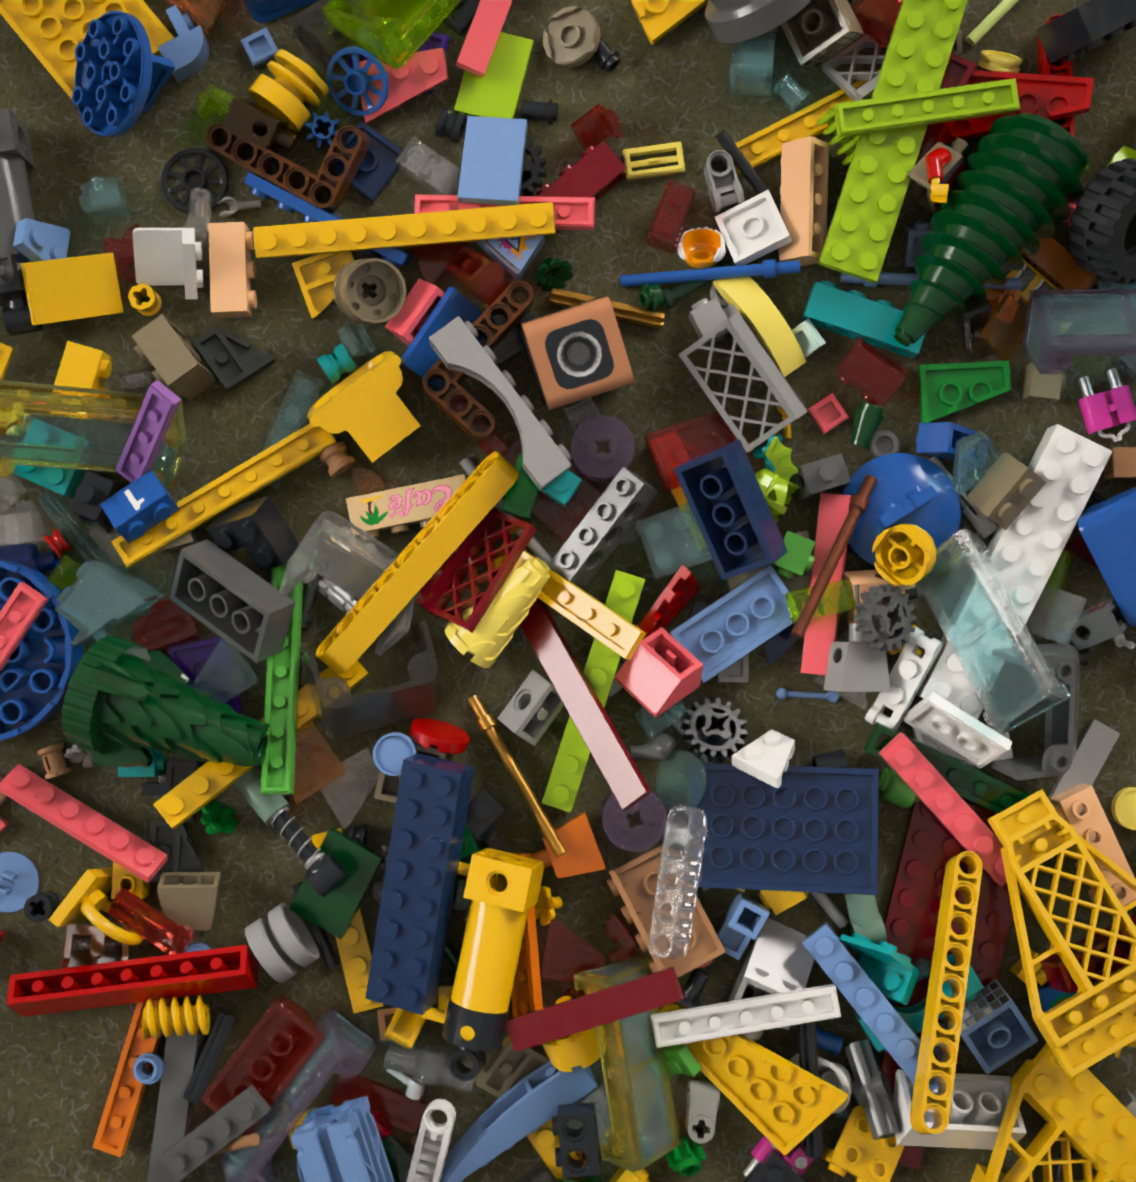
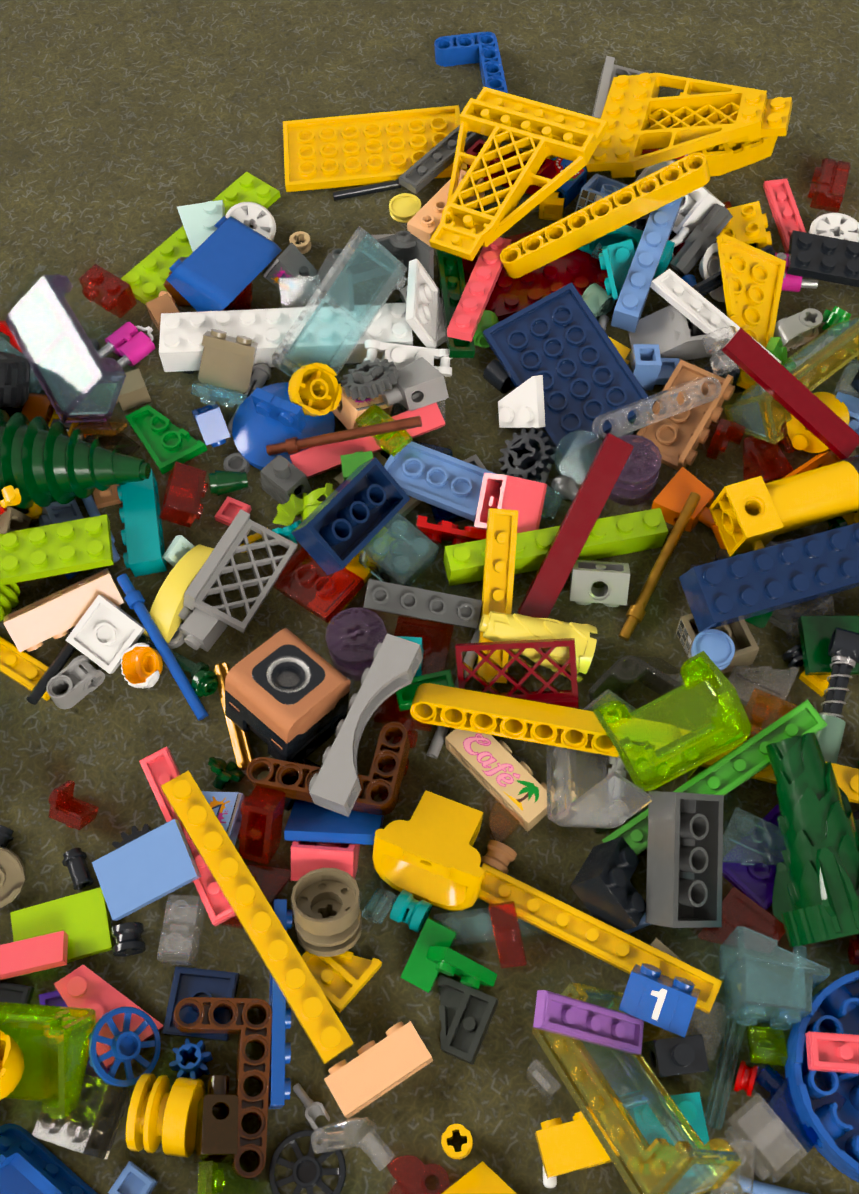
camera: 115 degrees left, 25 degrees down
white bracket [132,228,203,299] -> none
dark tan brick [132,314,218,401] -> none
red tile [409,718,470,754] -> none
dark red brick [536,141,627,233] -> none
light yellow tile [623,141,685,181] -> none
clear red brick [647,181,696,254] -> none
medium blue hinge [776,688,839,703] -> none
none -> green tile [400,917,458,993]
none -> green plate [425,946,497,989]
none -> clear red piece [488,901,527,968]
none -> clear neon green windscreen [593,651,751,791]
none -> white piece [670,227,690,259]
none -> clear wheel [702,326,740,375]

